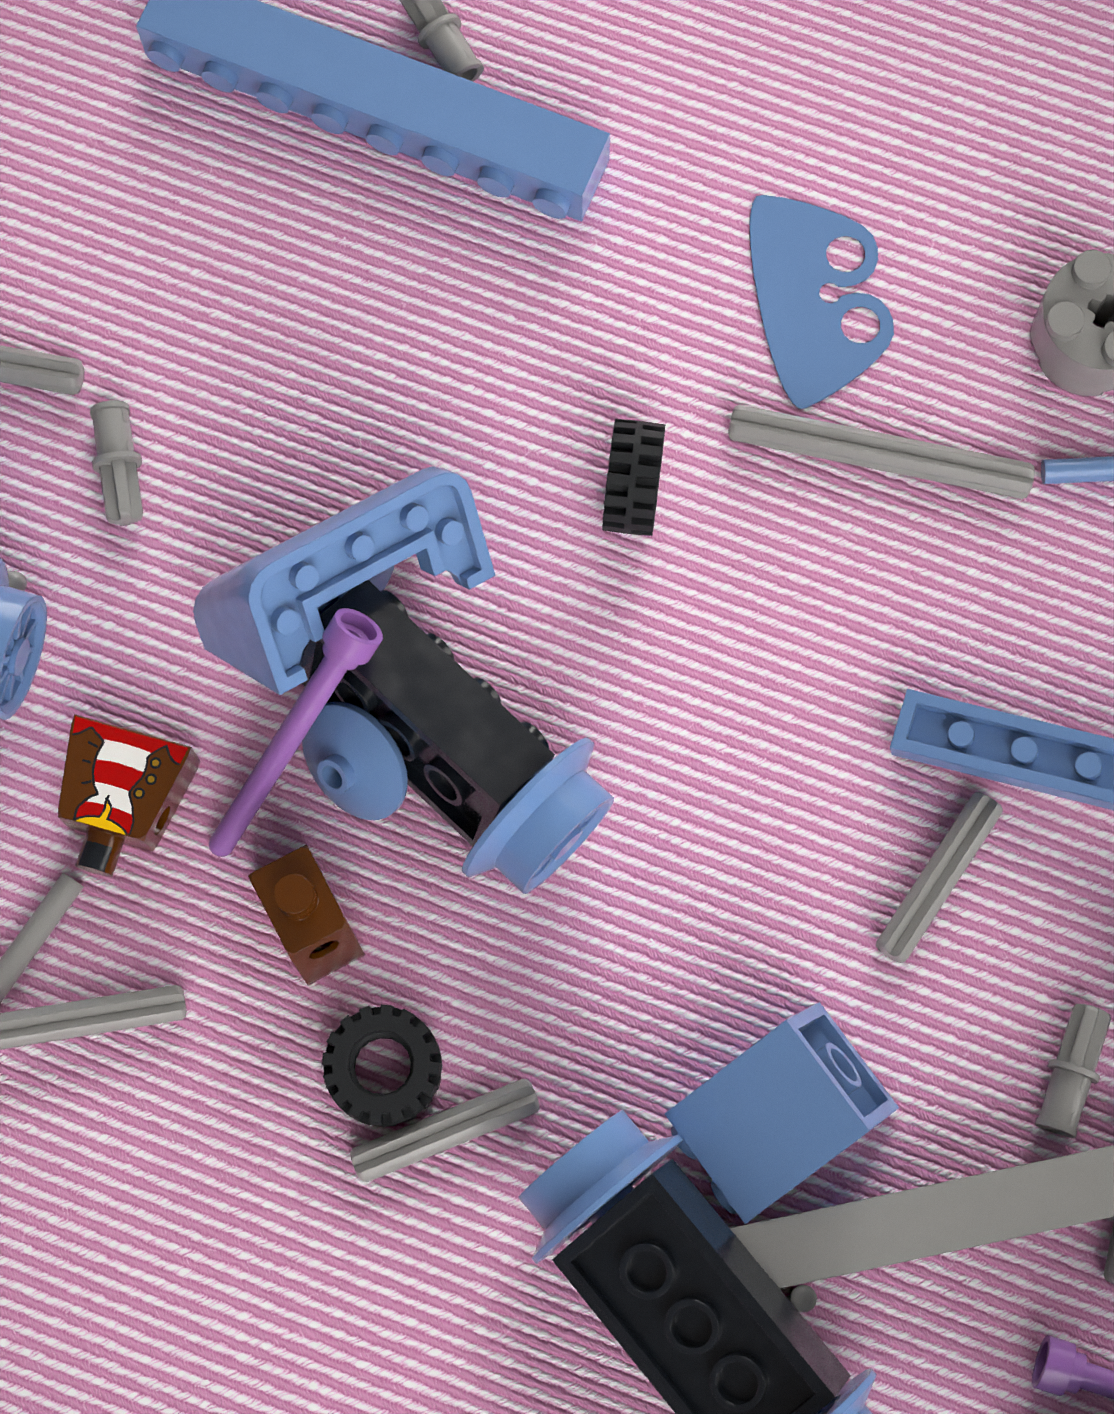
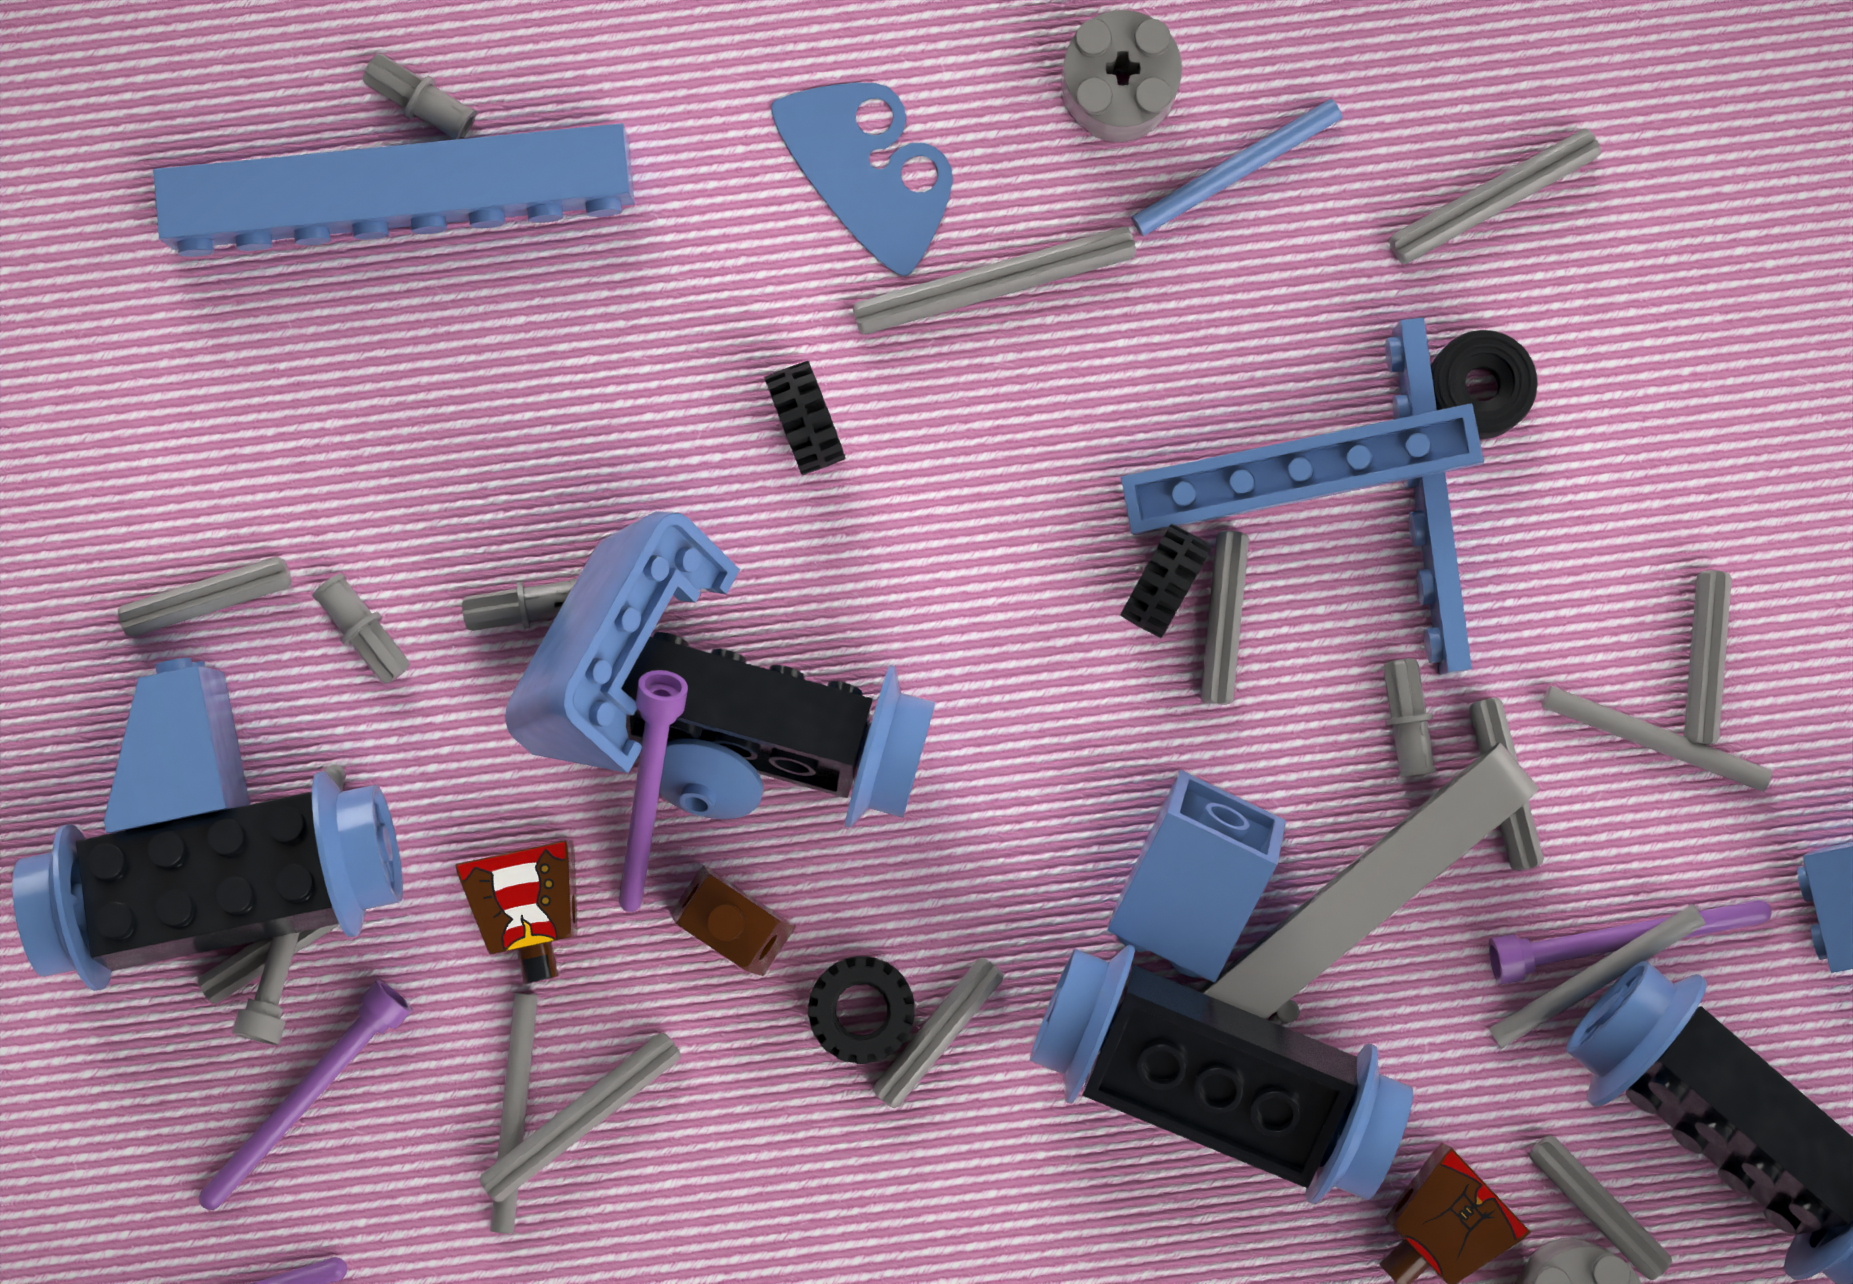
camera: 30 degrees left, 10 degrees up
none -> light grey axle [462,578,577,631]
none -> black tyre [1120,524,1213,638]

